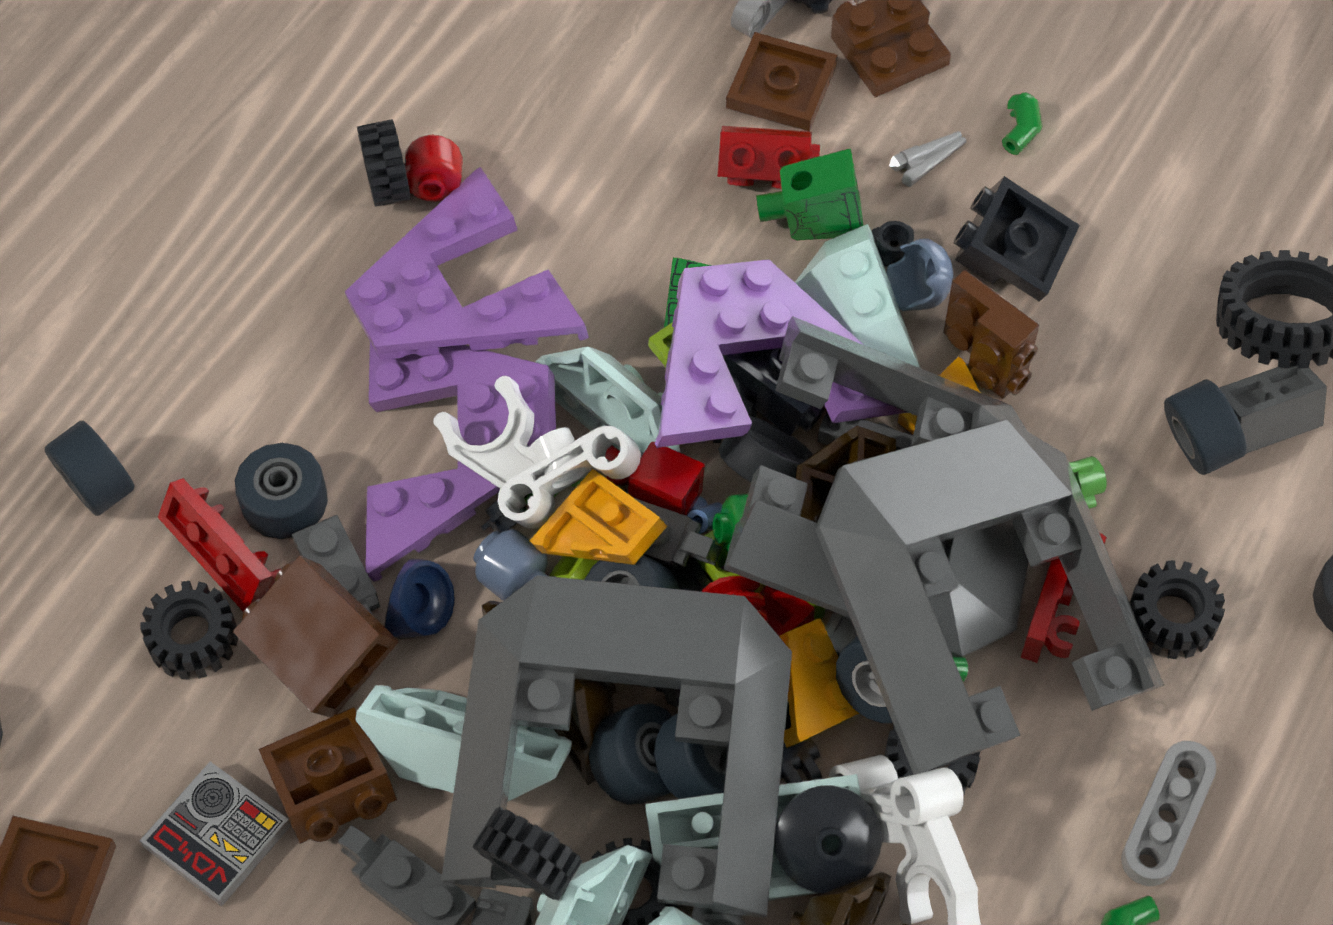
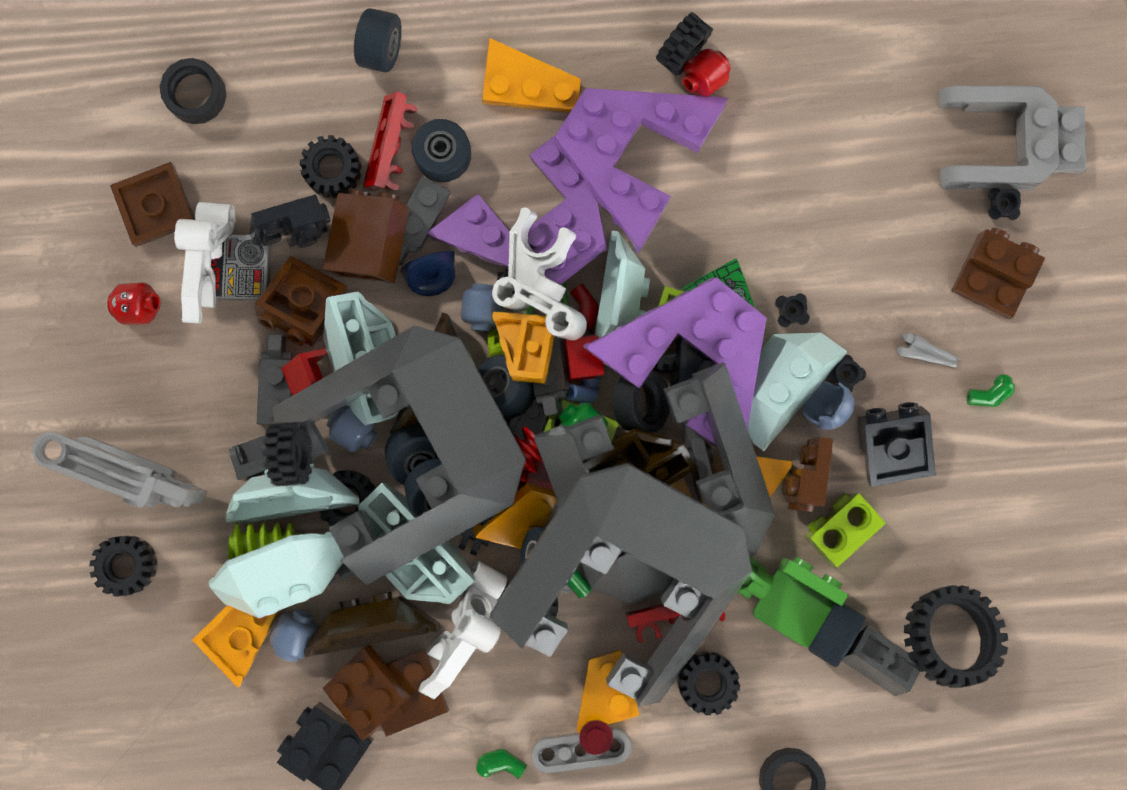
camera: 55 degrees right, 25 degrees up
red brick [717,126,820,189] -> none
reddish brown plate [726,32,838,132] -> none
green torso [756,149,864,241] -> none
black dish [774,785,882,893] -> none
none -> white piece [175,202,236,324]
none -> black plate [249,194,331,248]
none -> red panel [281,348,328,396]
none -> sand blue head [327,406,378,452]
none -> light orange wing [482,38,581,113]
none -> light orange wing [577,649,639,733]
none -> dark red plate [579,720,613,755]
none -> bright green bracket [753,557,849,647]
none -> black plate [775,293,810,327]
none -> lime brick [804,493,886,568]

